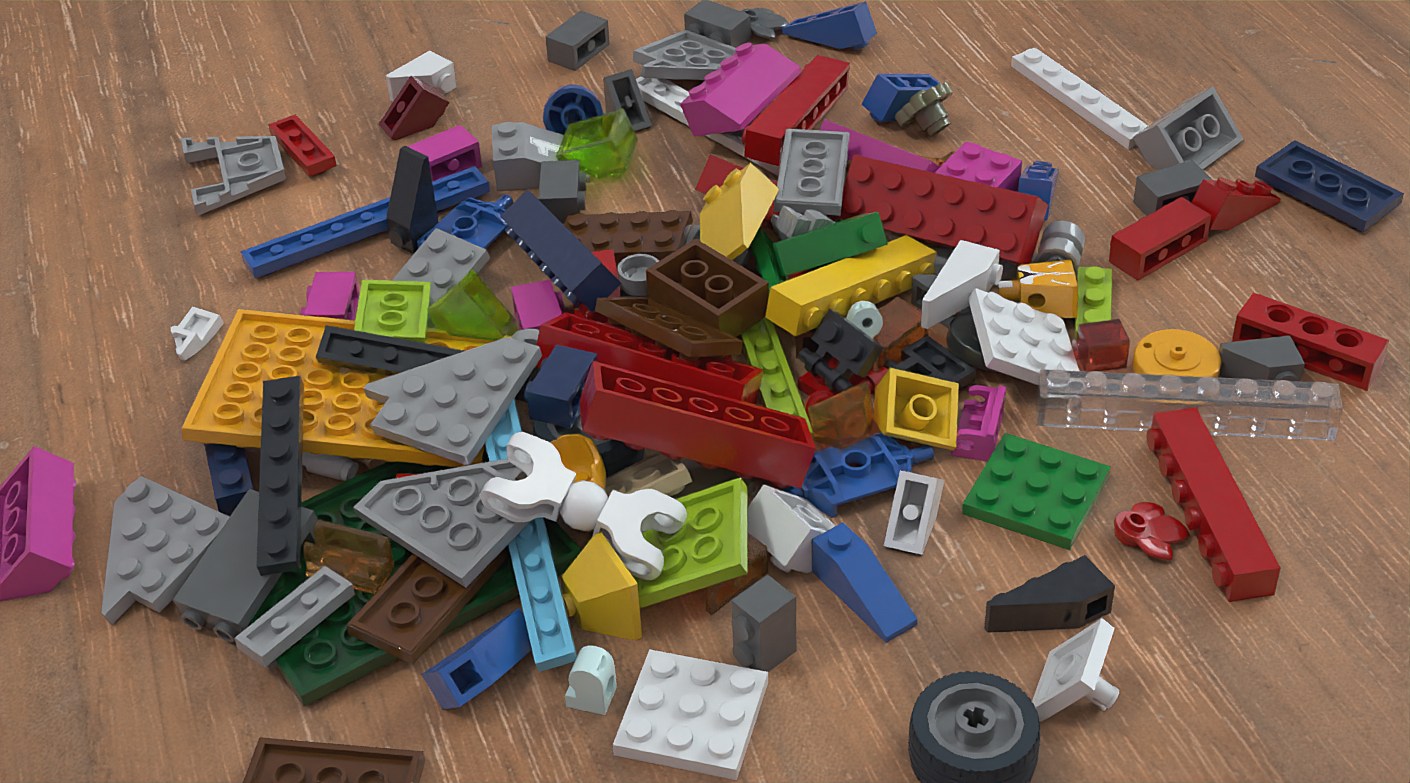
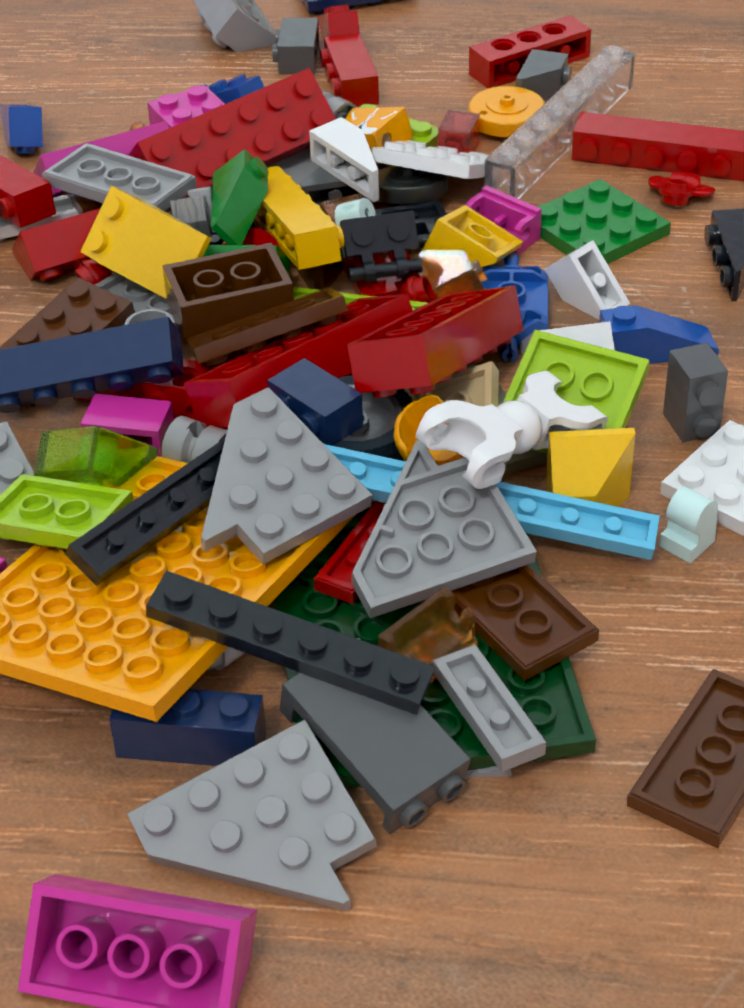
camera: 65 degrees left, 0 degrees up
blue slope [421,608,532,709] -> none
olive plant [895,82,953,137] -> none
white plate [1011,48,1148,150] -> none

